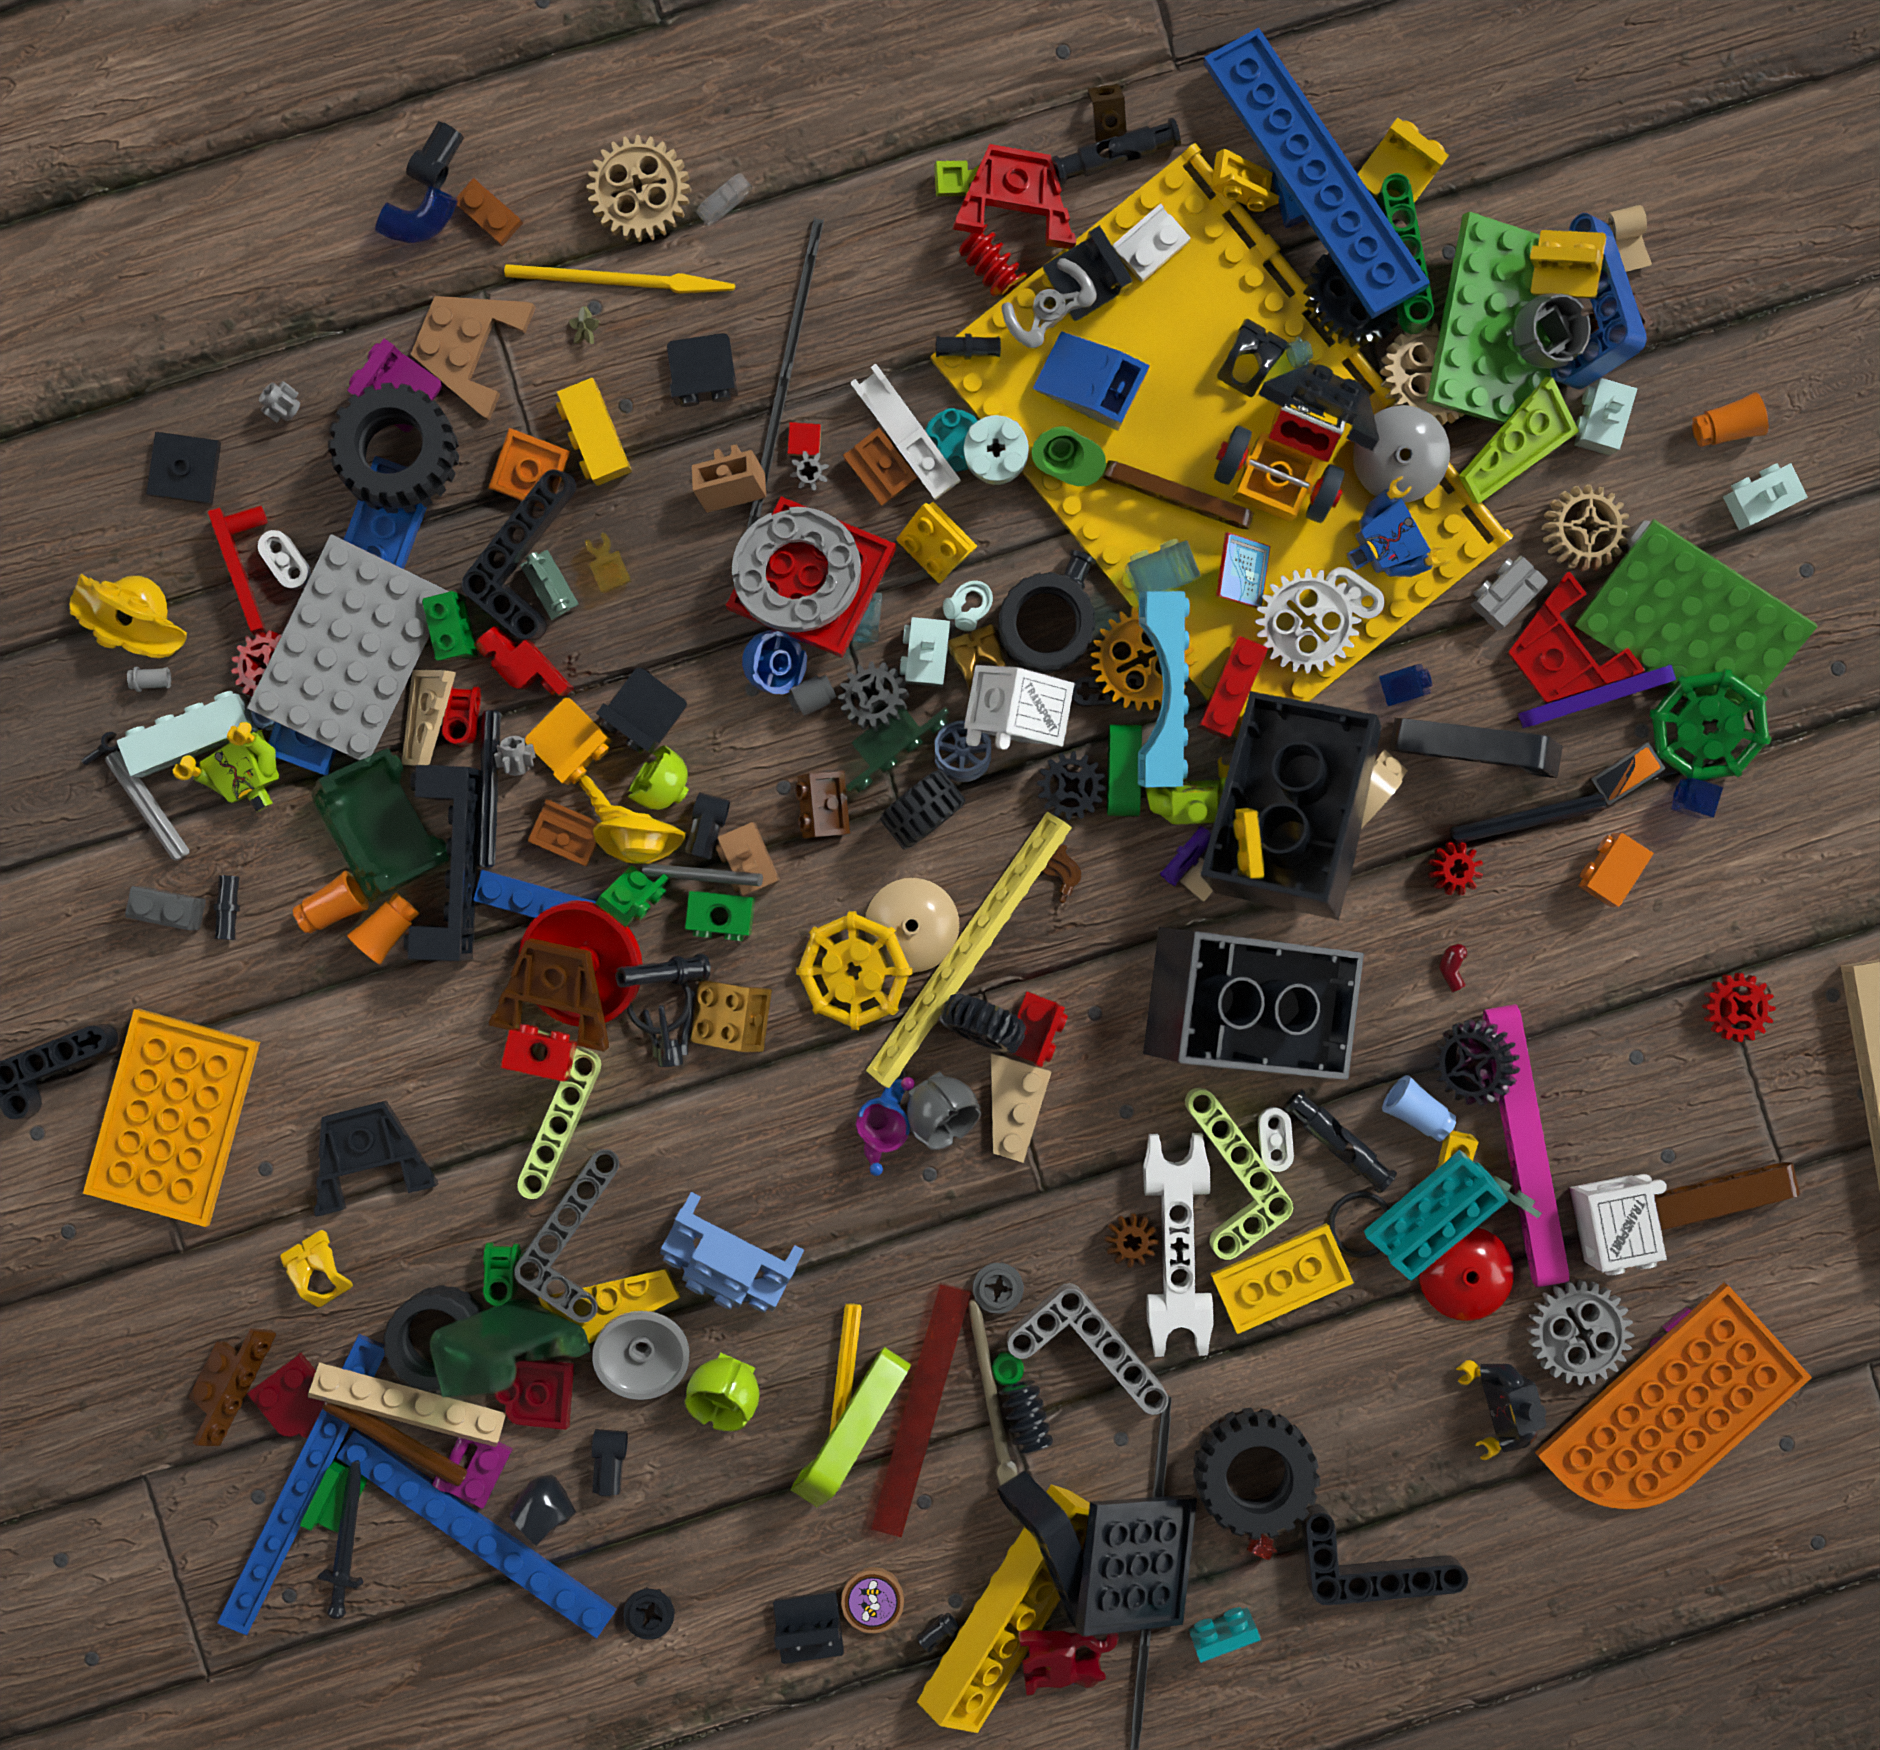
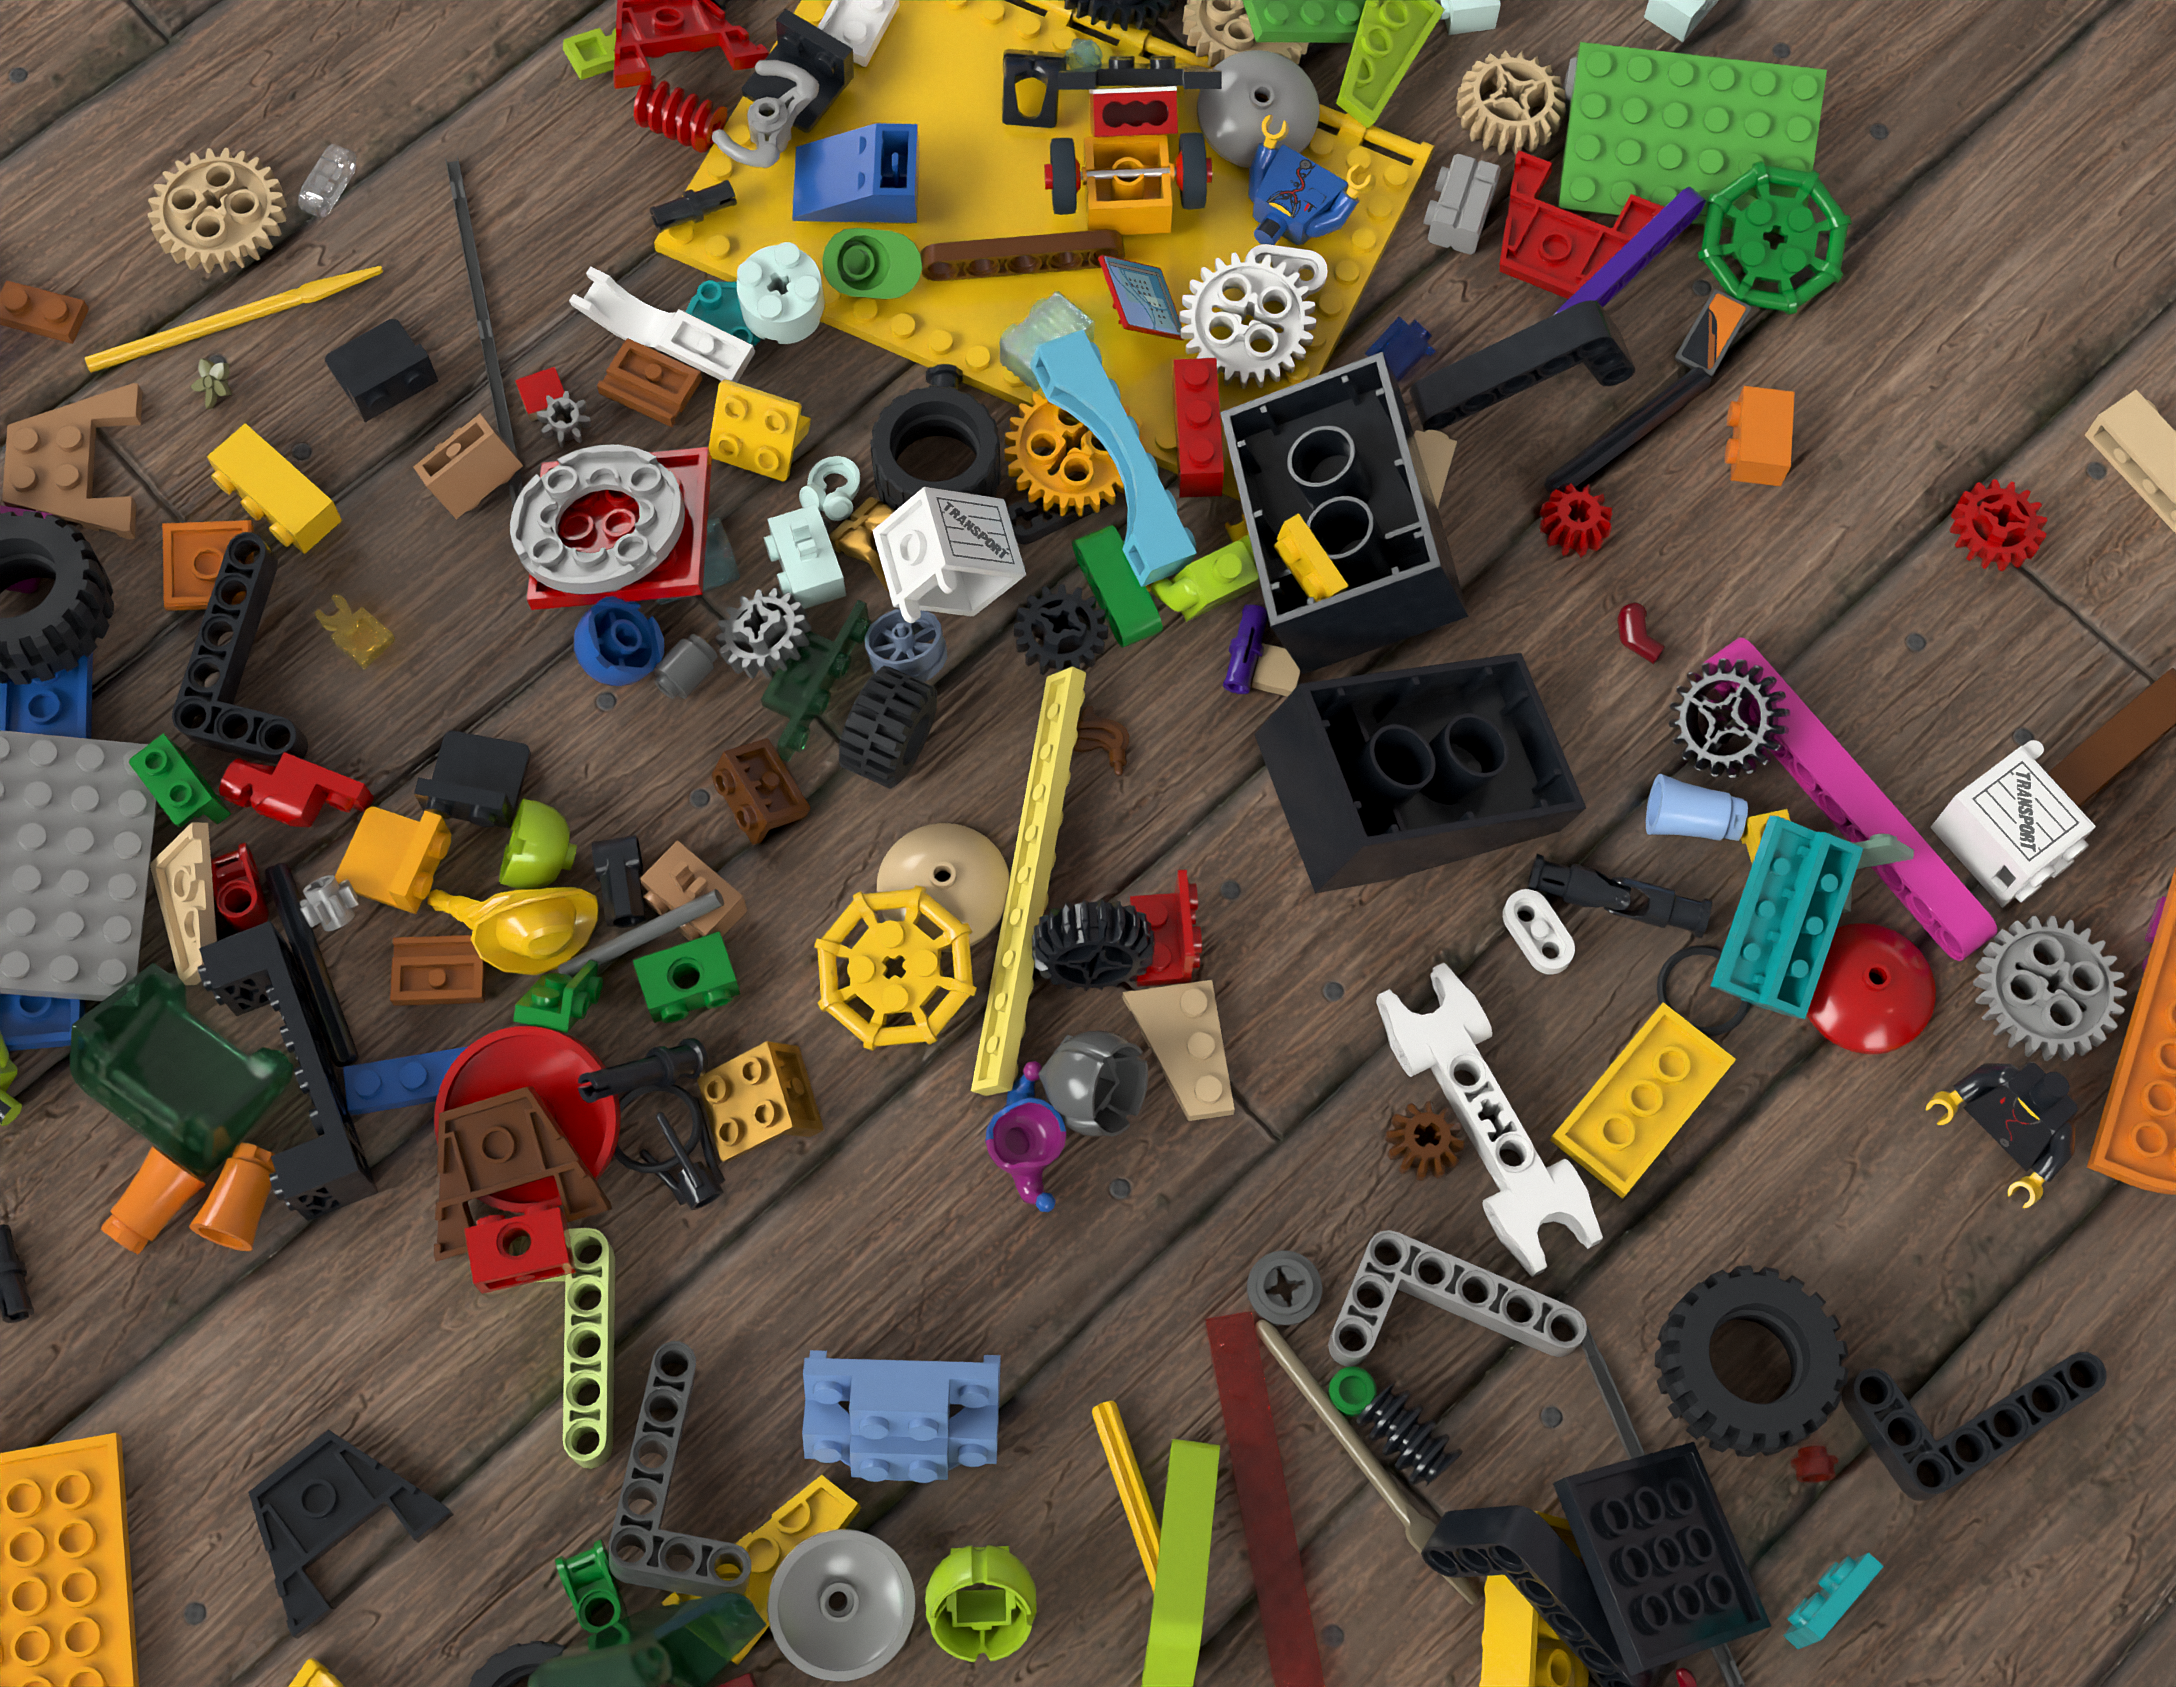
camera: 25 degrees left, 20 degrees down
sand green hinge [520,550,579,620] -> none
yellowish green beam [1185,1087,1293,1260] -> none
clear blue brick [1671,778,1723,819] -> none

